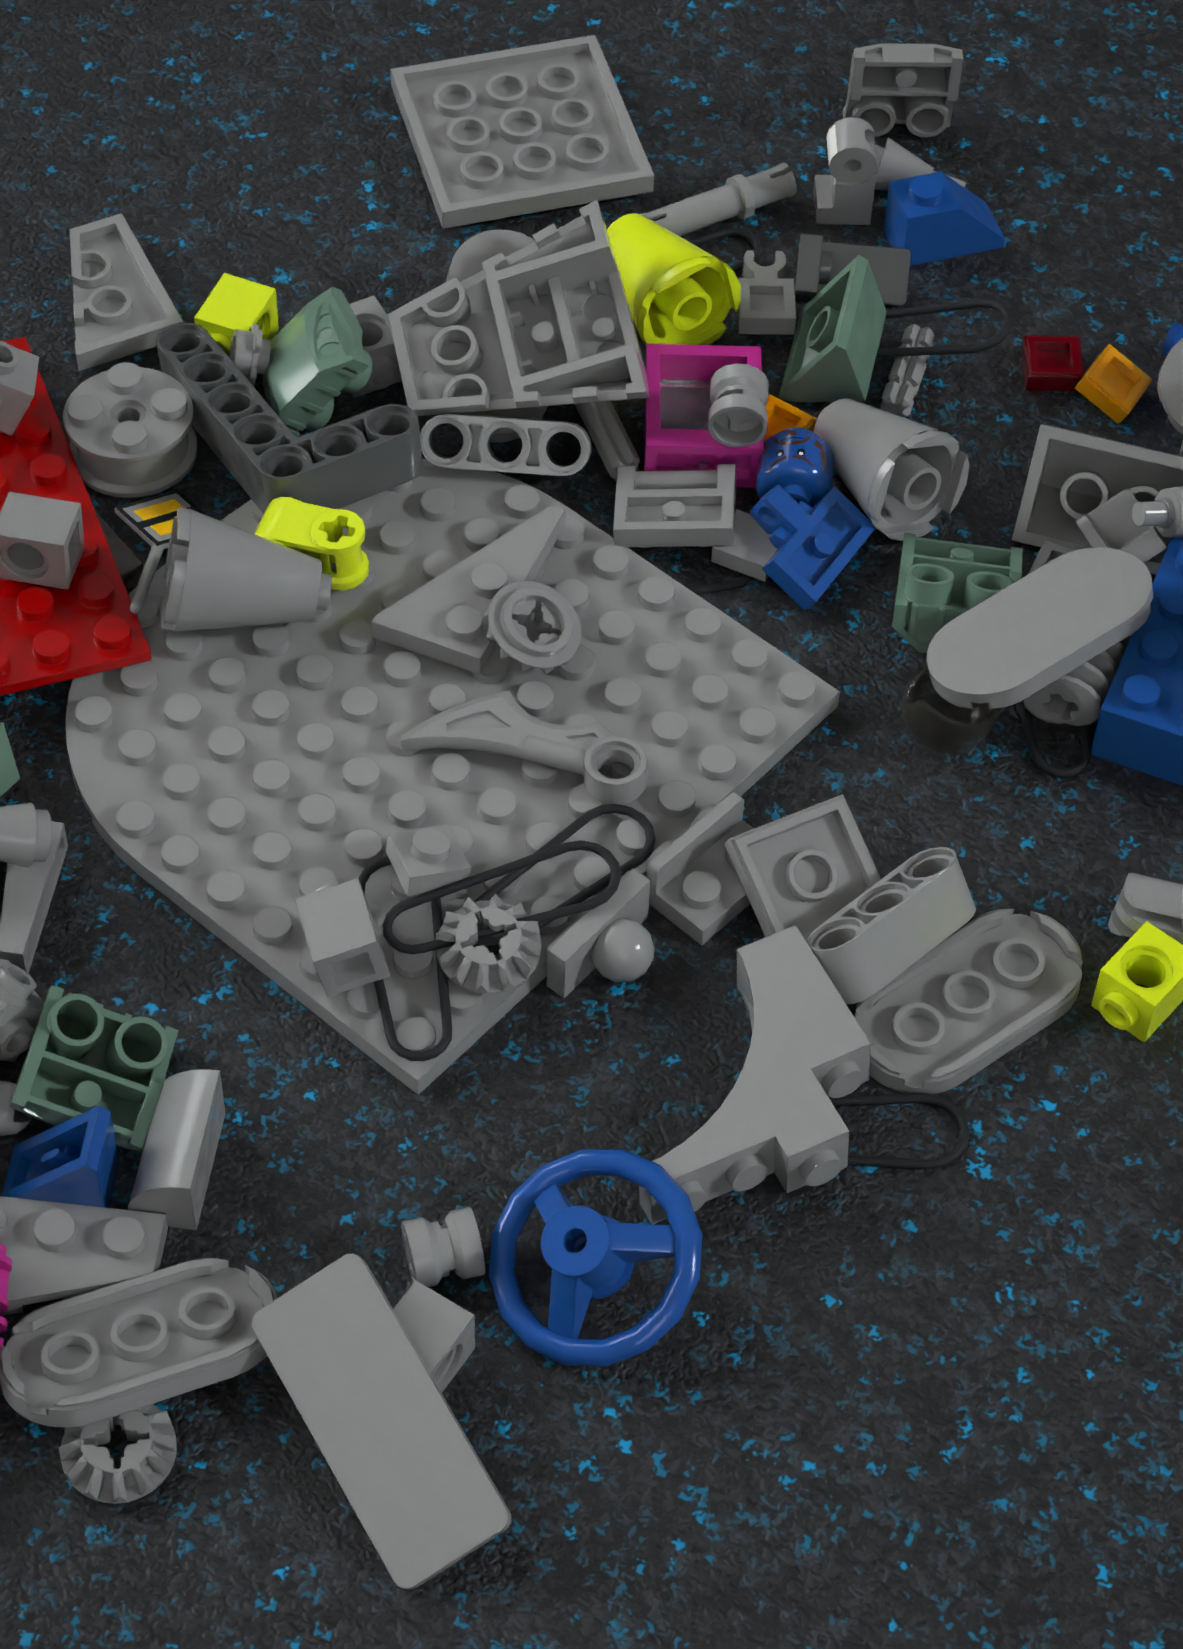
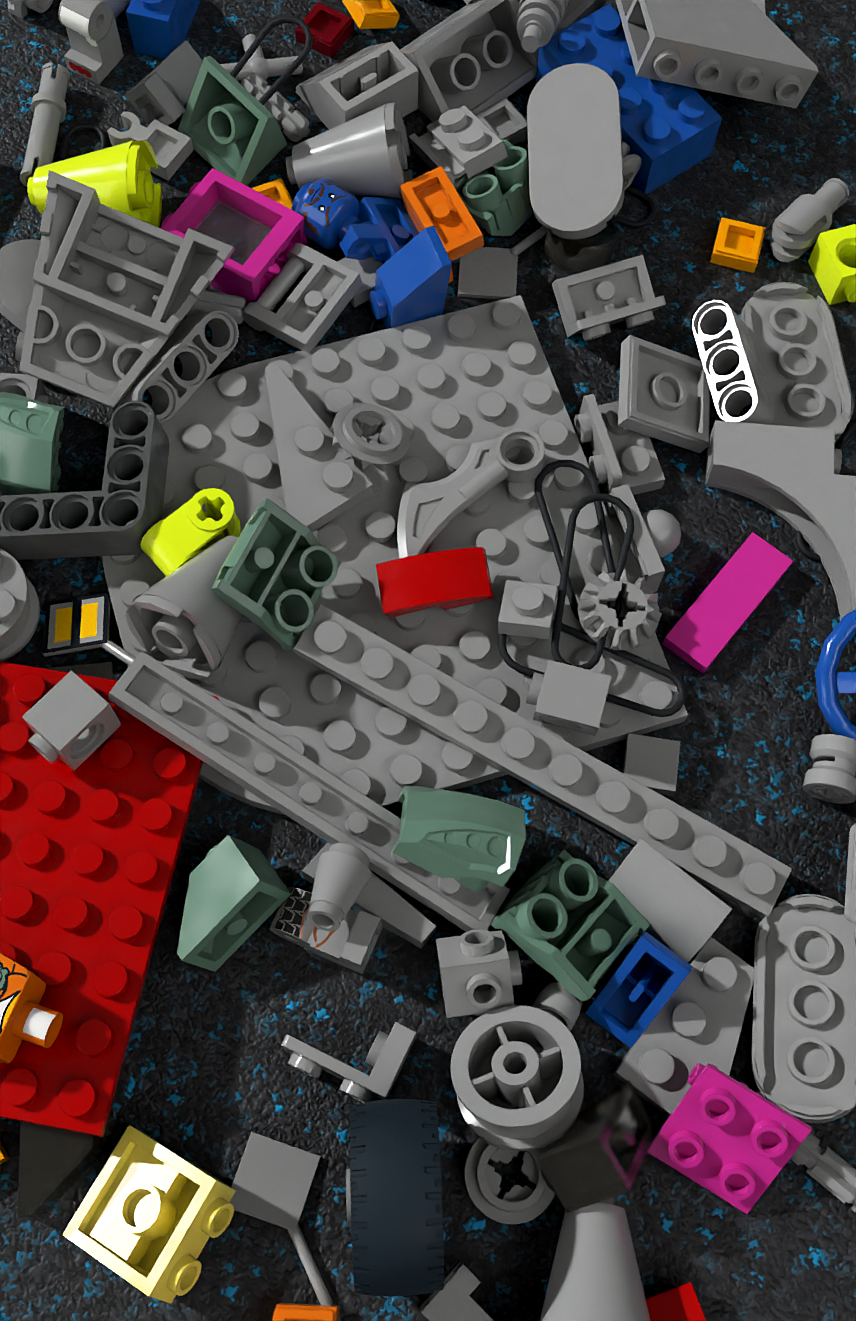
camera: 60 degrees left, 15 degrees up
light grey wheel [708,363,769,448] -> none
light grey panel [1076,489,1168,563] -> none
none -> light grey plate [108,650,510,932]
none -> sand green slope [211,498,341,651]
none -> light grey piece [220,34,303,81]
none -> light grey plate [294,604,792,918]
none -> light grey slope [296,41,419,129]
none -> blue slope [369,226,452,329]
none -> red slope [376,547,494,618]
none -> sand green slope [393,786,526,891]
none -> orange panel [400,166,484,283]
none -> light grey plate [409,105,508,187]
none -> light grey piece [457,225,551,300]
none -> light grey bracket [552,255,666,341]
none -> light grey tile [622,733,681,796]
none -> dark pink tile [662,532,793,674]
none -> light orange tile [710,217,766,273]

